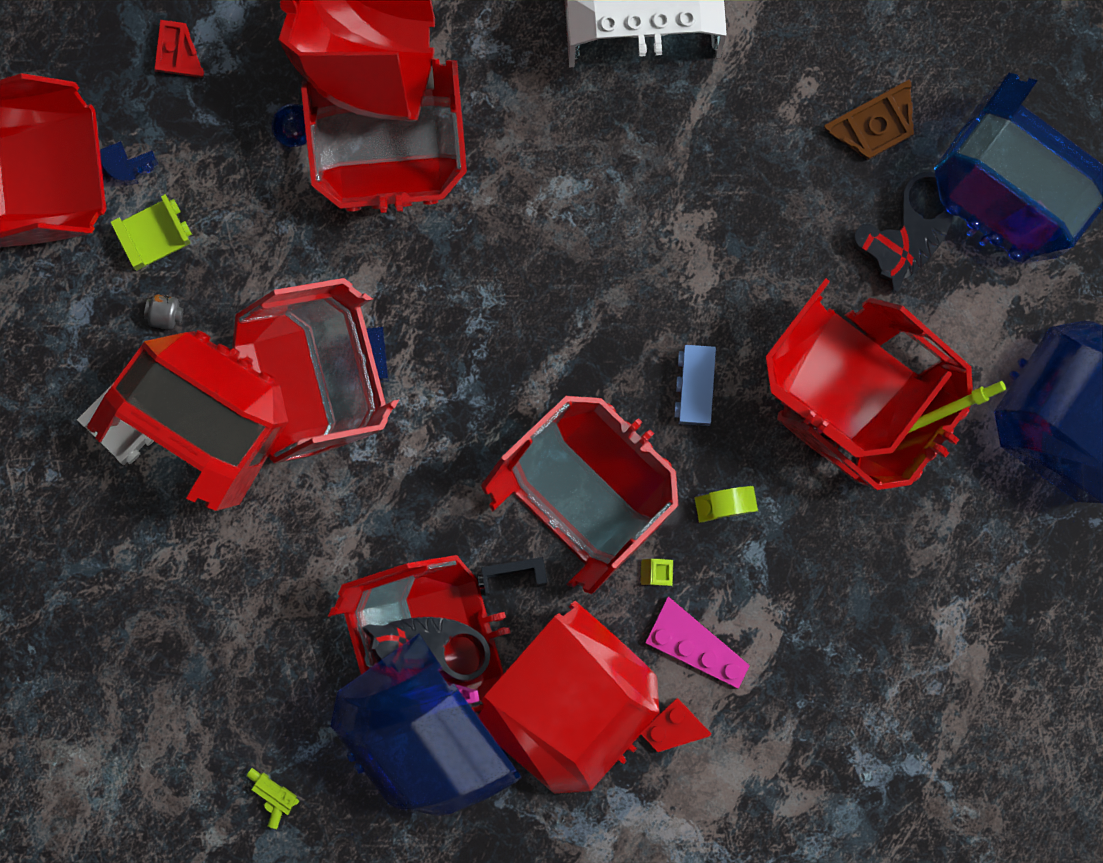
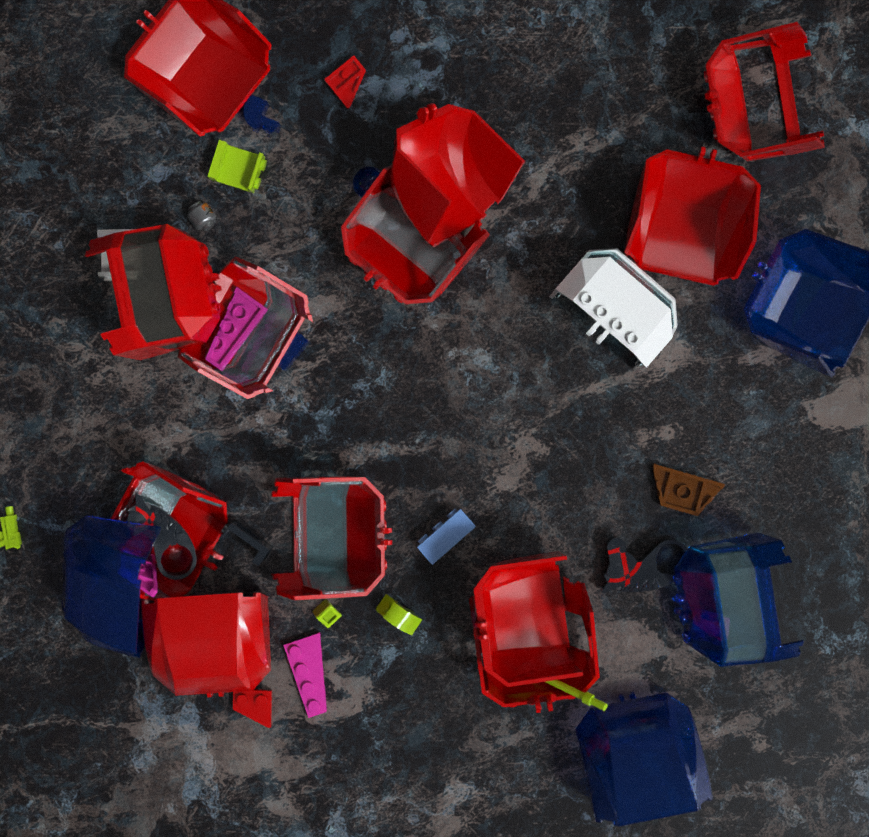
camera: 45 degrees right, 5 degrees up
none -> dark pink wing [205,287,268,371]

